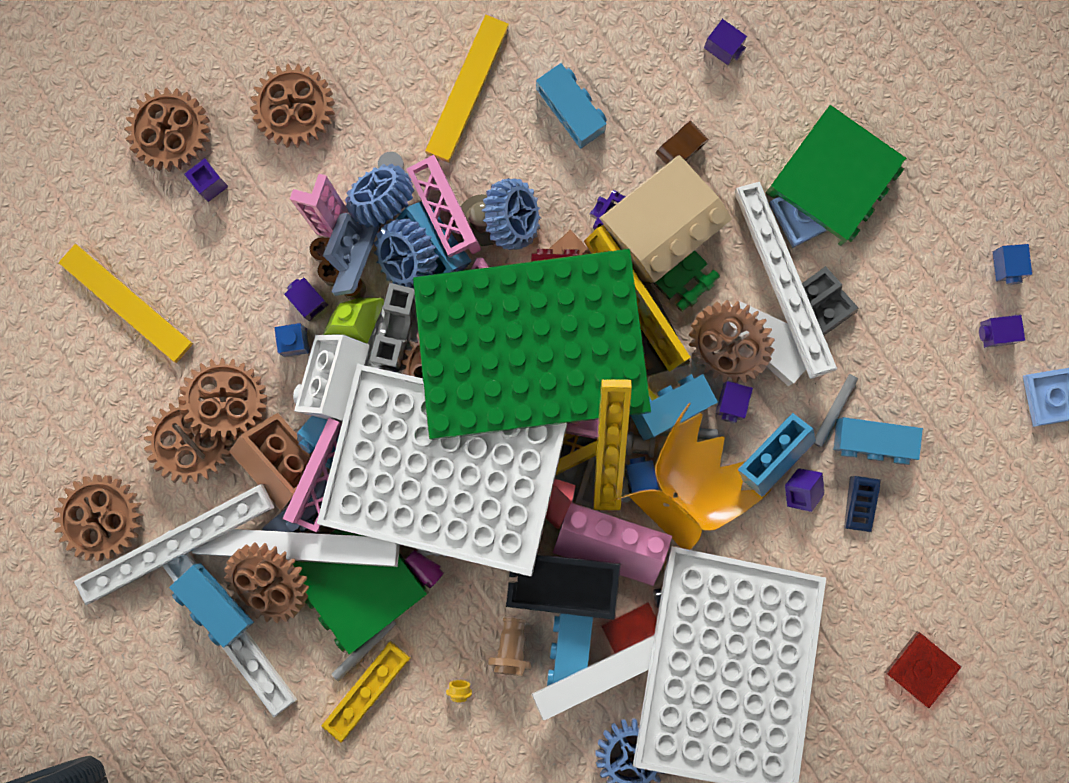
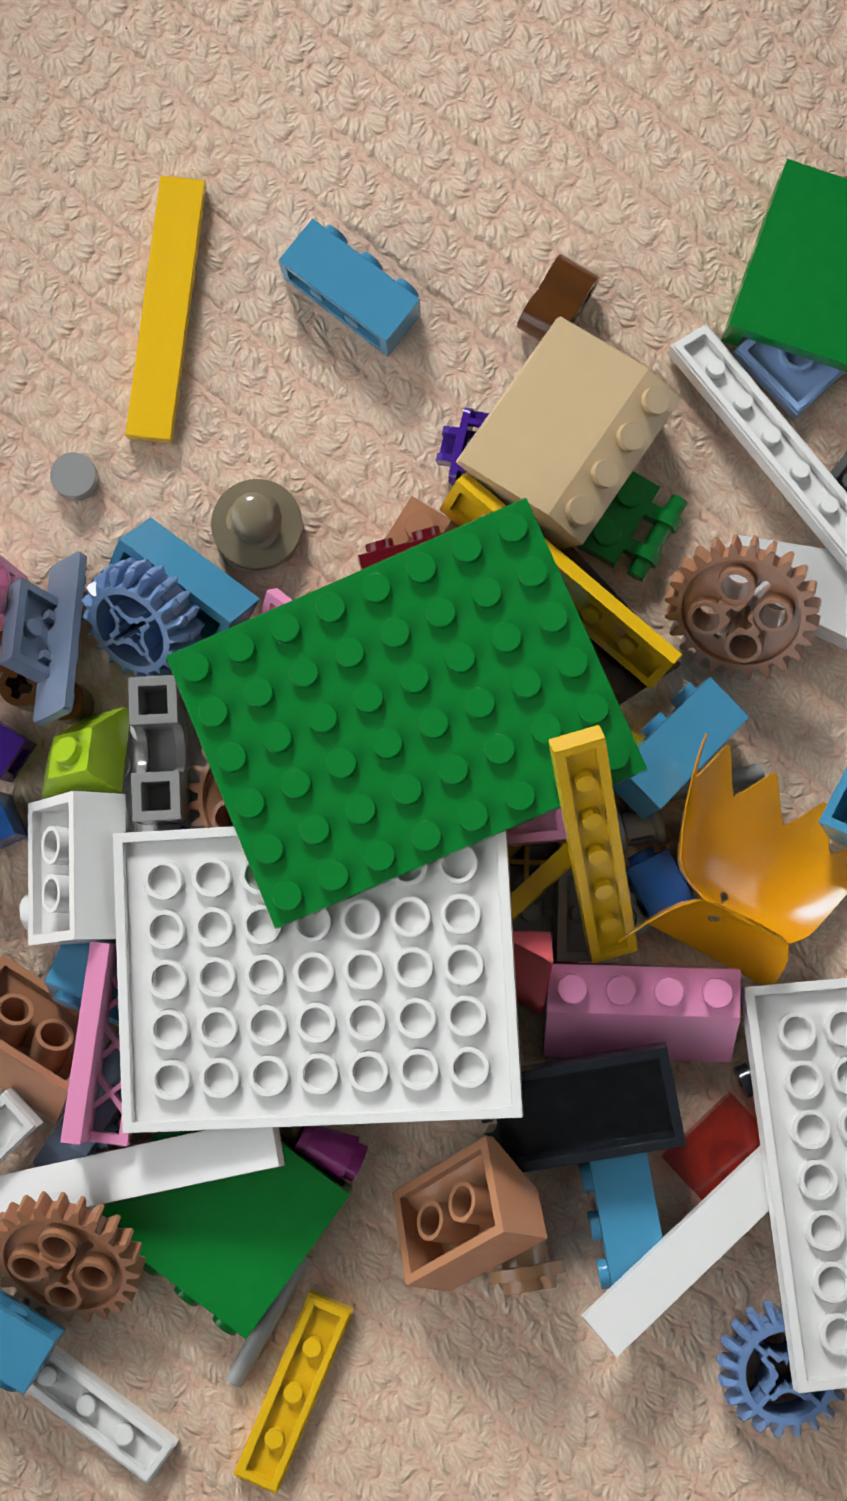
camera: 10 degrees left, 0 degrees up
medium blue gear [345,164,414,227] -> none
bright pink fence [407,155,482,258] -> none
yellow plate [446,680,472,703] -> none
medium blue gear [482,178,542,250] -> none
dark purple brick [704,18,747,65] -> none
dark purple brick [715,381,753,423] -> none
none -> nougat slope [392,1135,548,1292]

